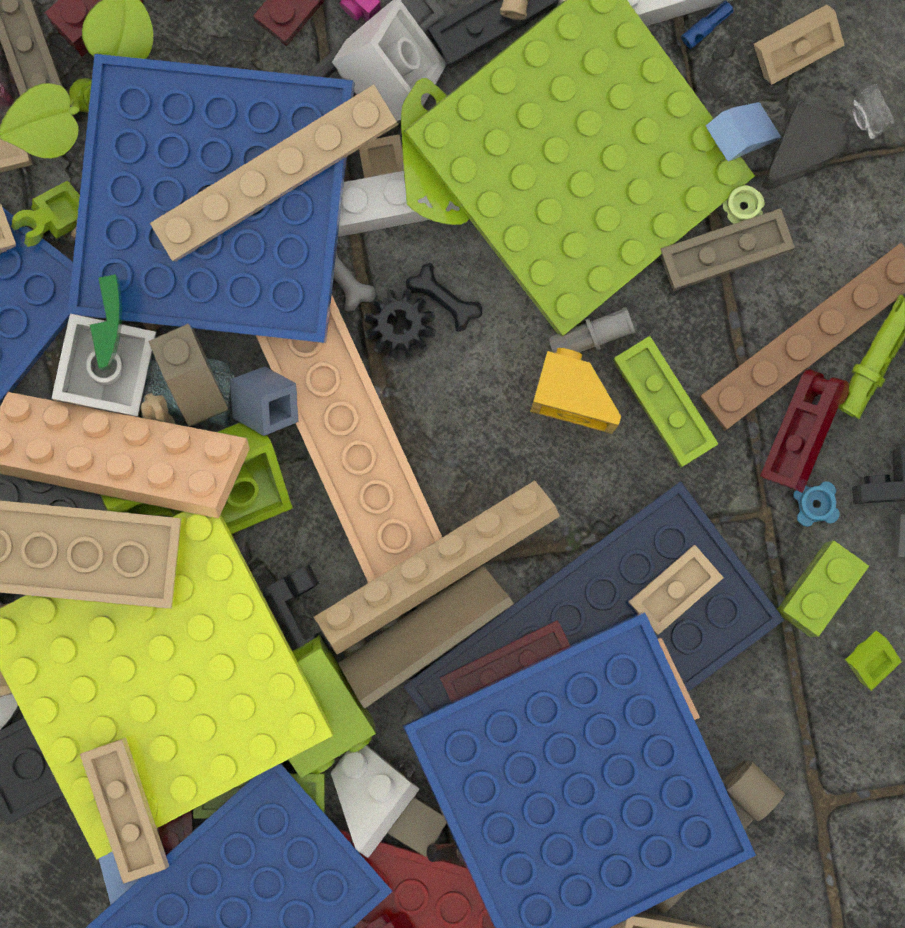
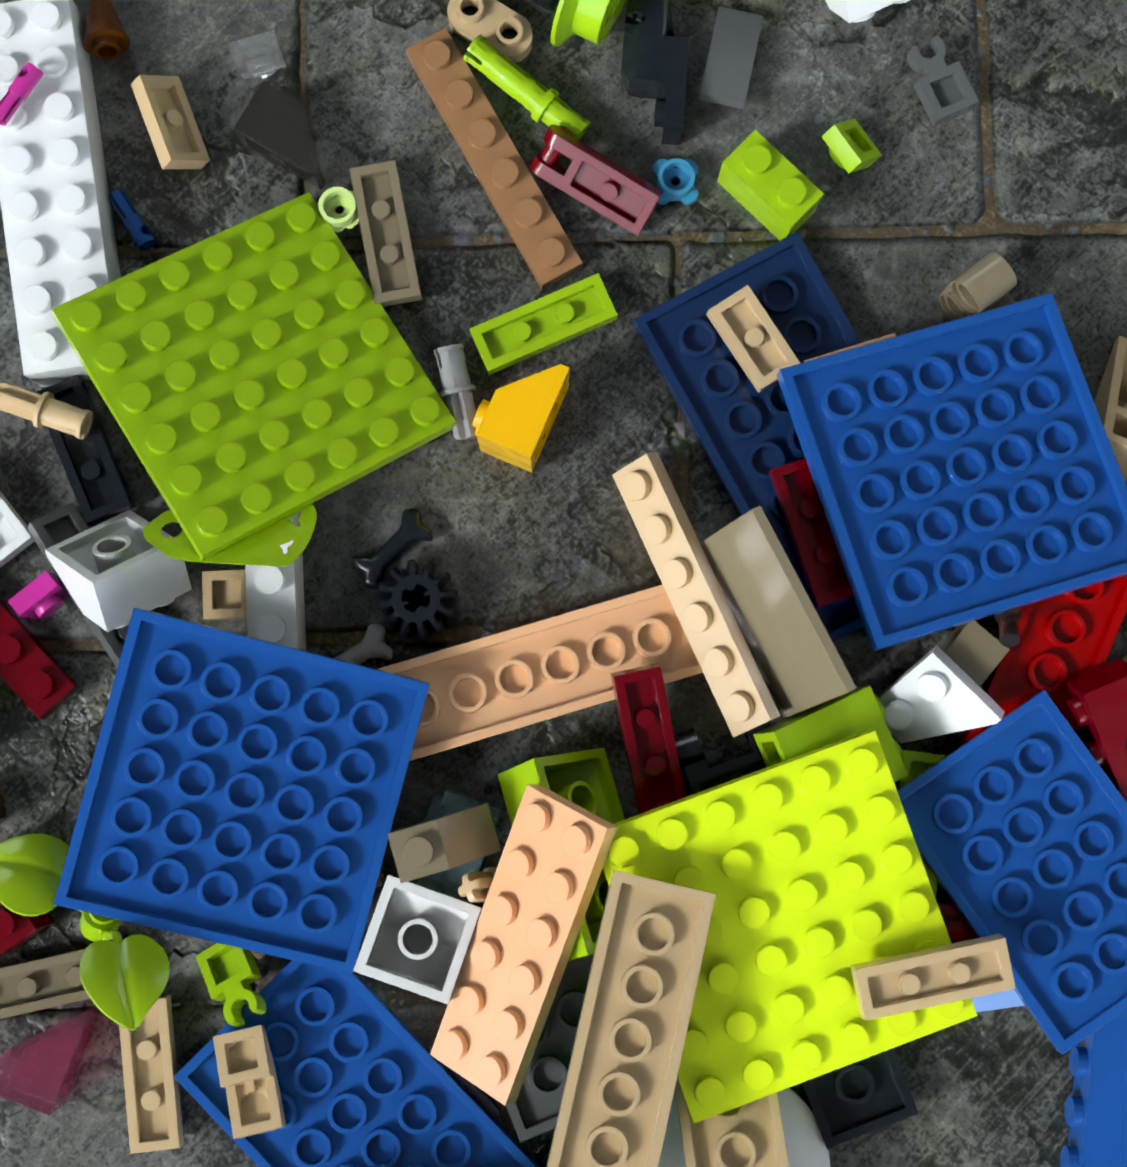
camera: 85 degrees left, 0 degrees up
green slope [90,274,122,371] -> none
tan plate [150,84,398,262] -> none
sand blue brick [230,366,298,436] -> none
light blue slope [706,102,781,162] -> none
none -> dark red plate [610,663,686,815]

